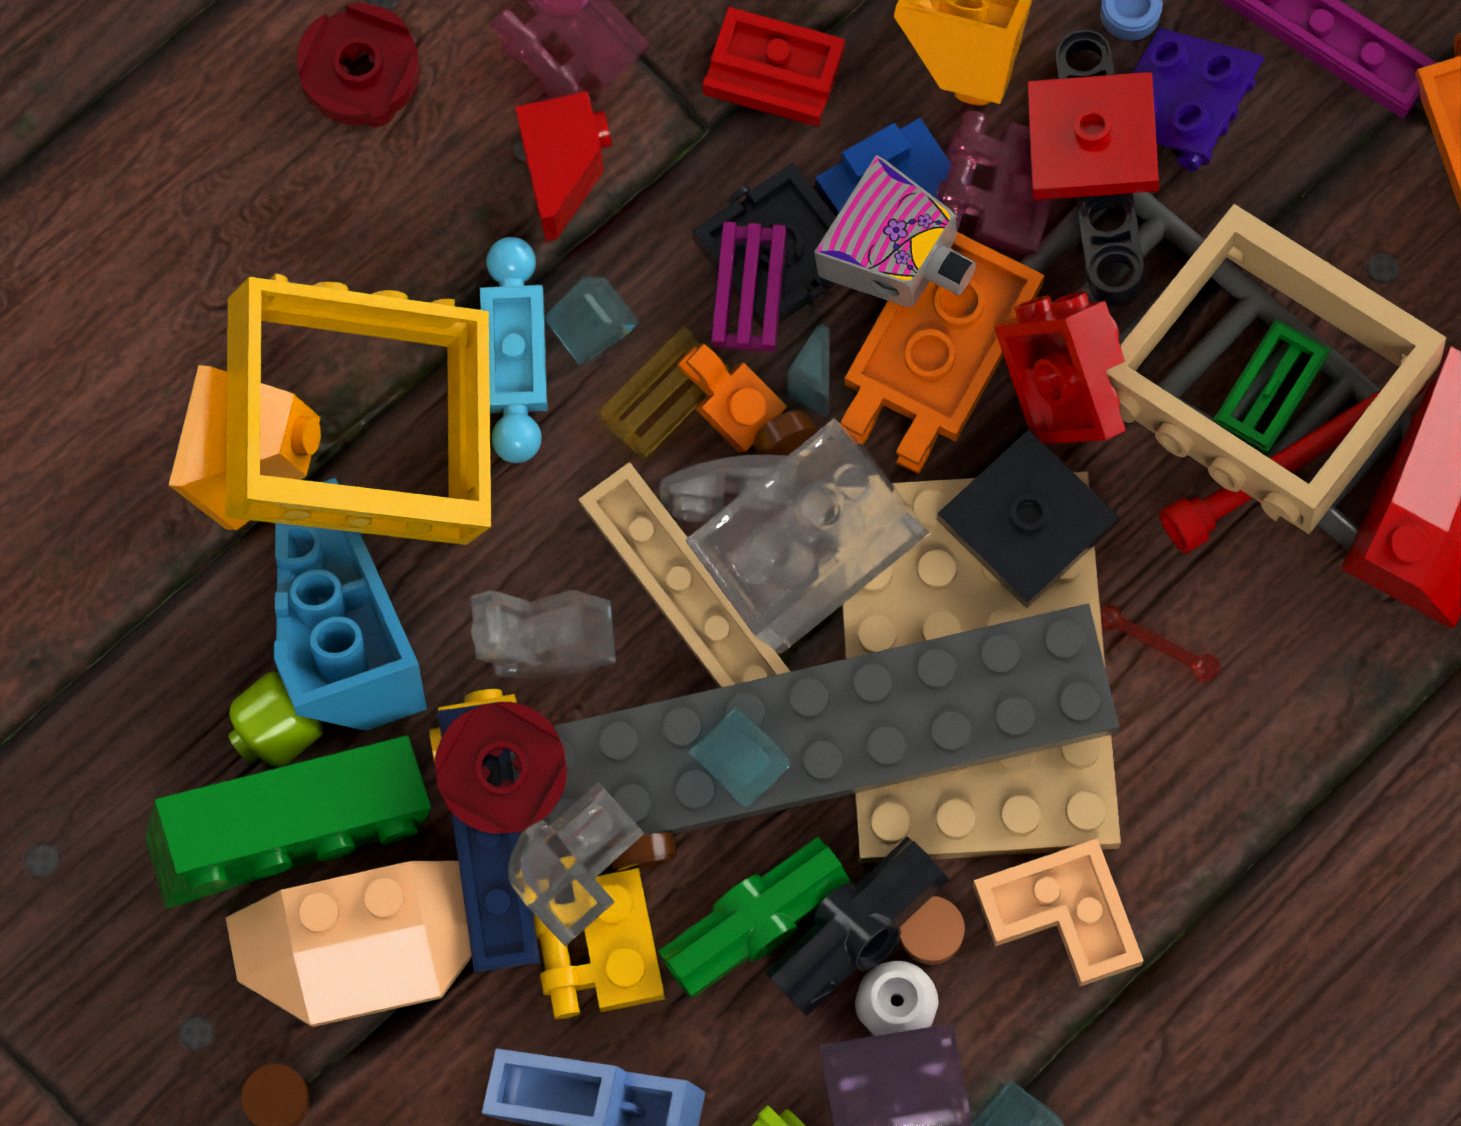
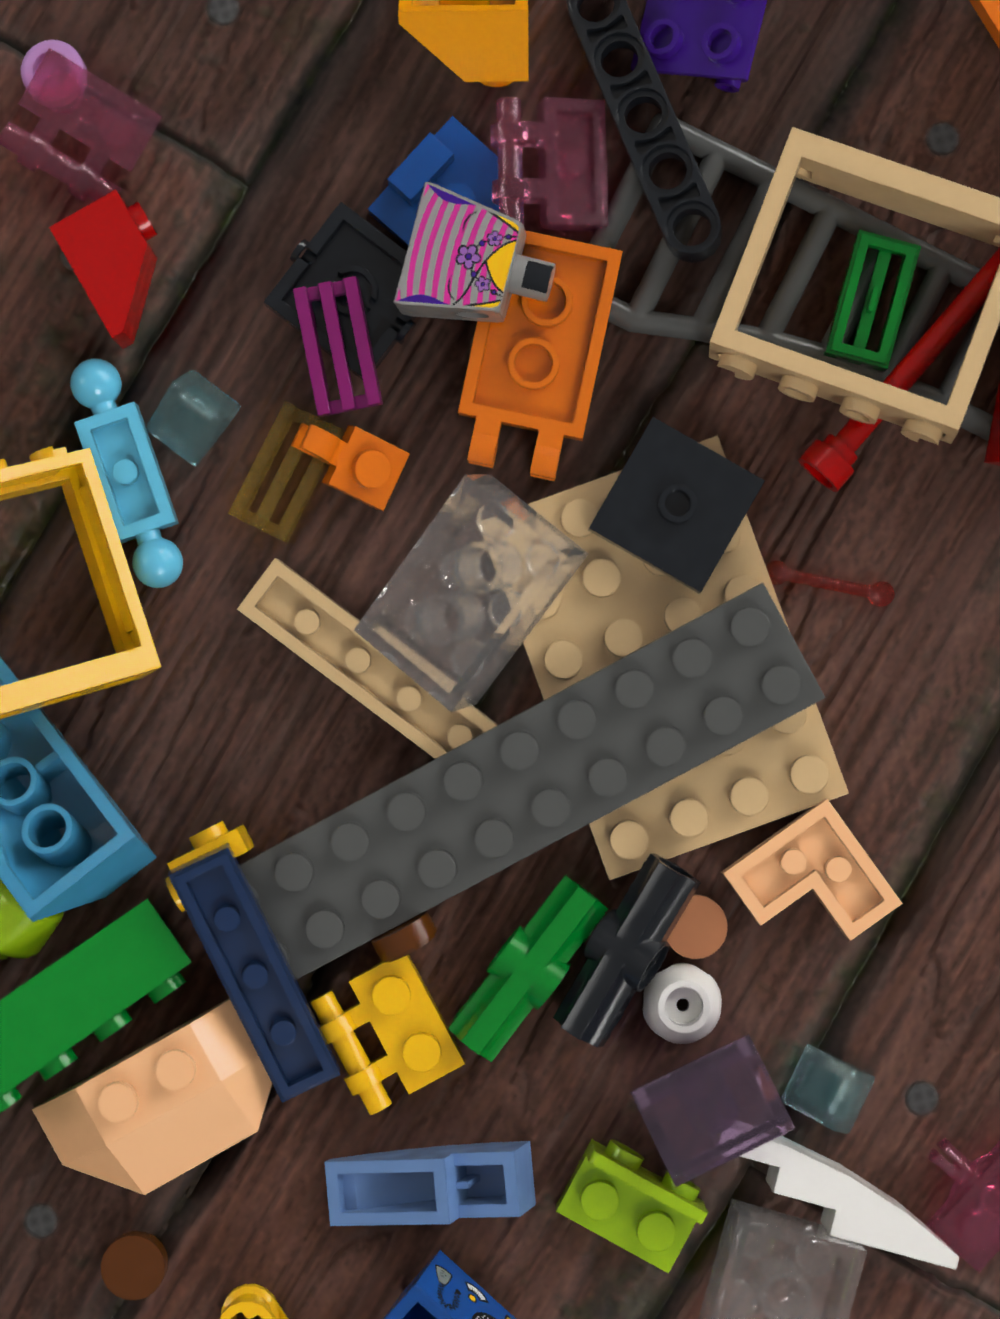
camera: 15 degrees left, 15 degrees up
dark red plate [435,702,567,835] -> none
clear brick [471,590,616,679] -> none
clear brick [508,782,645,946] -> none
clear slope [659,455,792,522] -> none
clear light blue slope [689,707,790,807] -> none
red plate [702,7,846,127] -> none
reddish brown tile [753,410,819,464] -> none
clear light blue slope [787,324,830,417] -> none
red plate [994,291,1126,444] -> none
red plate [1028,72,1159,200] -> none

